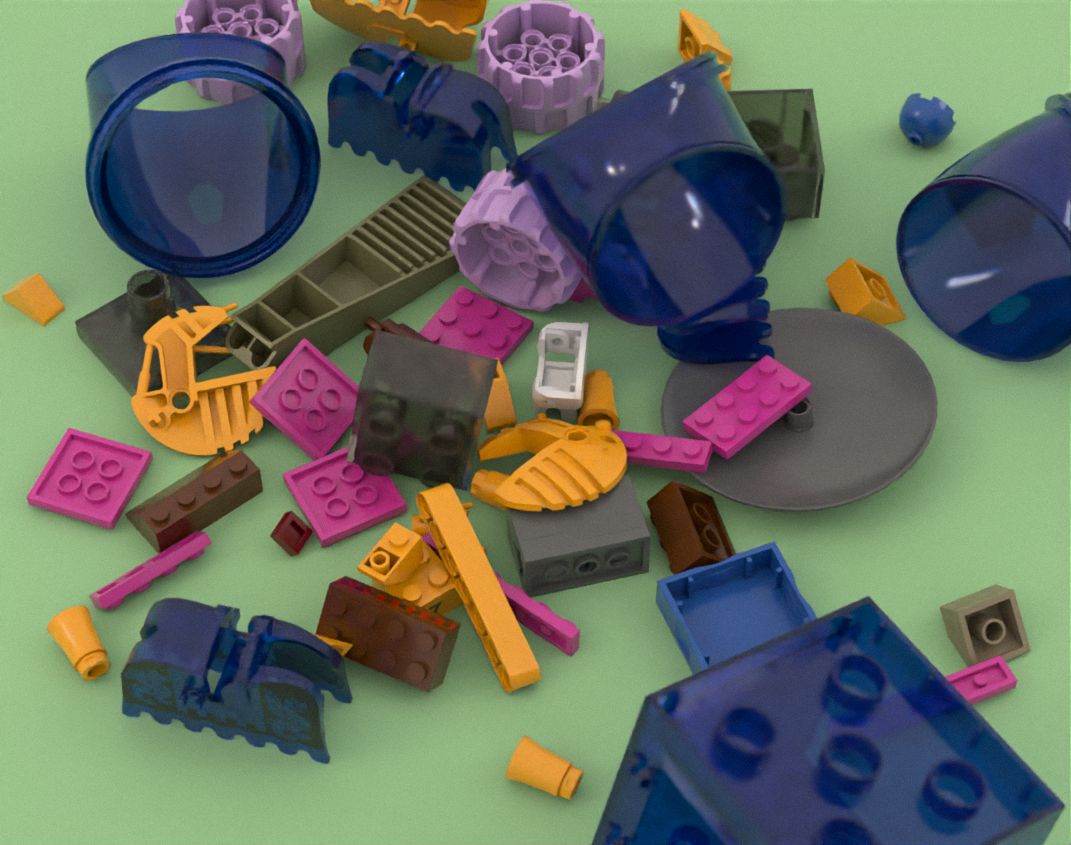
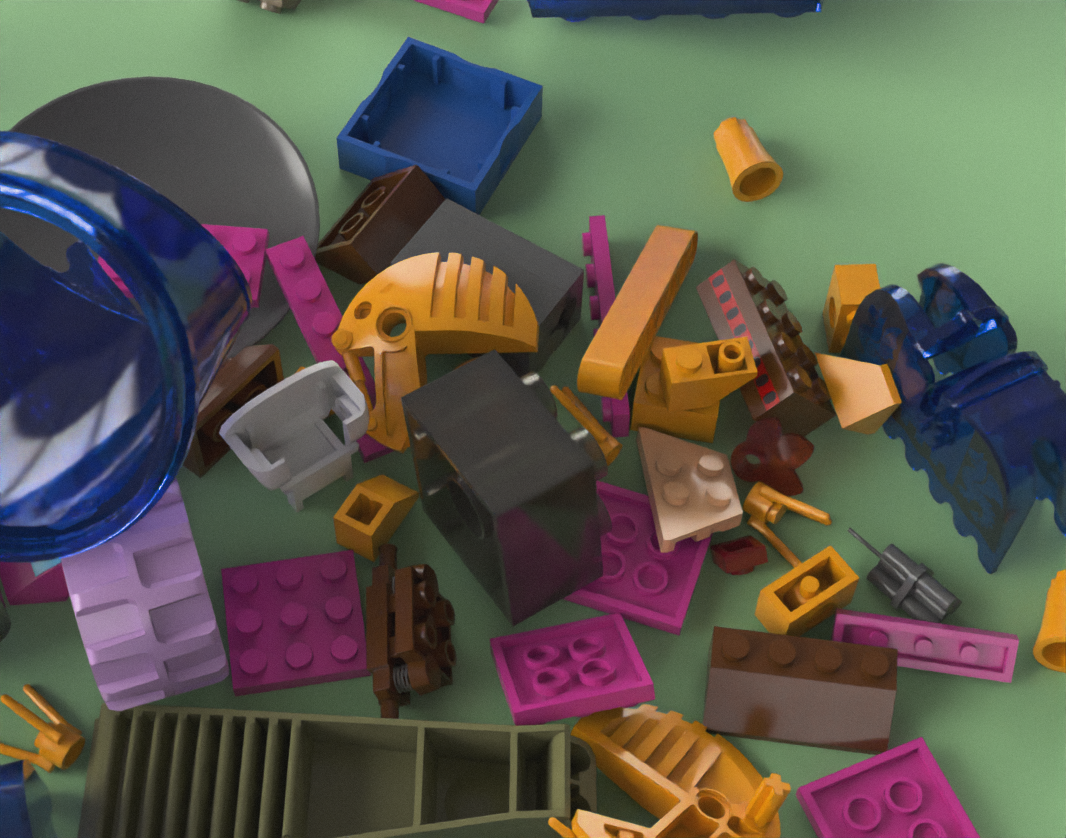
camera: 135 degrees left, 5 degrees up
none -> reddish brown slope [157,344,284,478]
none -> light nougat wing [636,427,743,553]
none -> clear red plate [730,417,815,496]
none -> light orange plant [742,481,832,568]
none -> light orange brick [754,545,859,637]
none -> light orange brick [822,264,881,353]
none -> dark grey piece [847,528,962,623]

